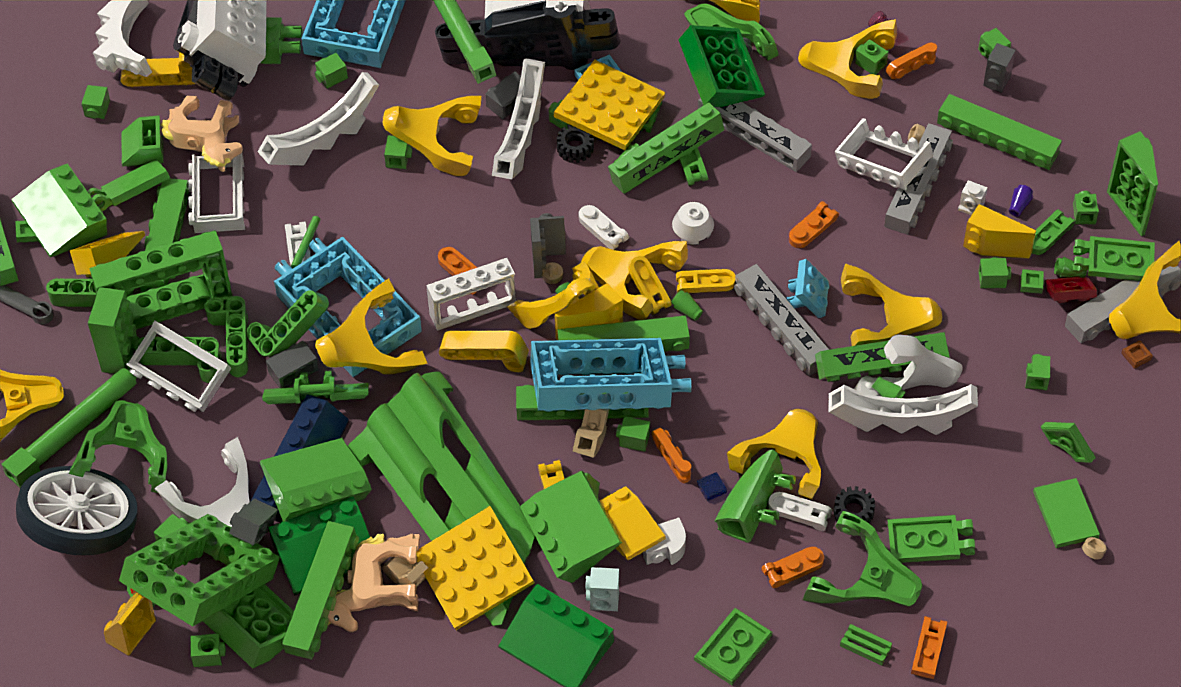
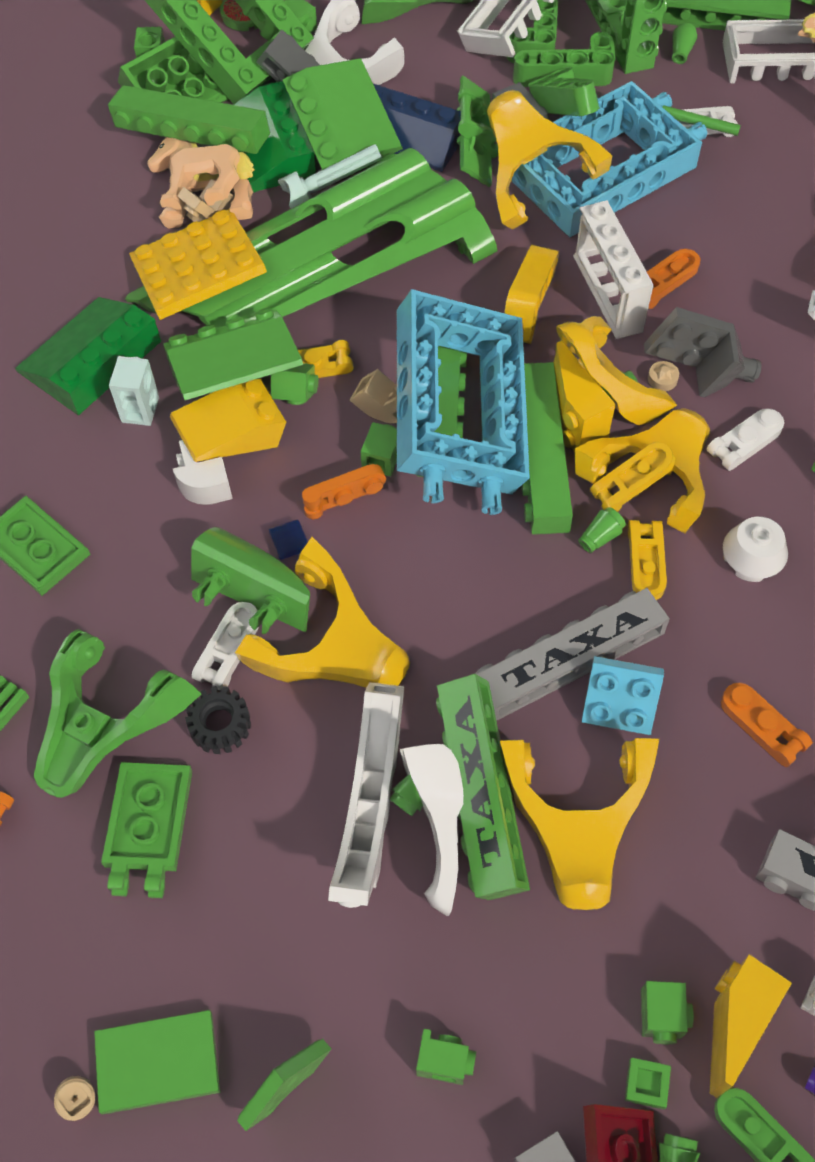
camera: 95 degrees right, 5 degrees up
orange plate [761,547,824,588] -> none
none -> light aqua piece [278,144,382,209]

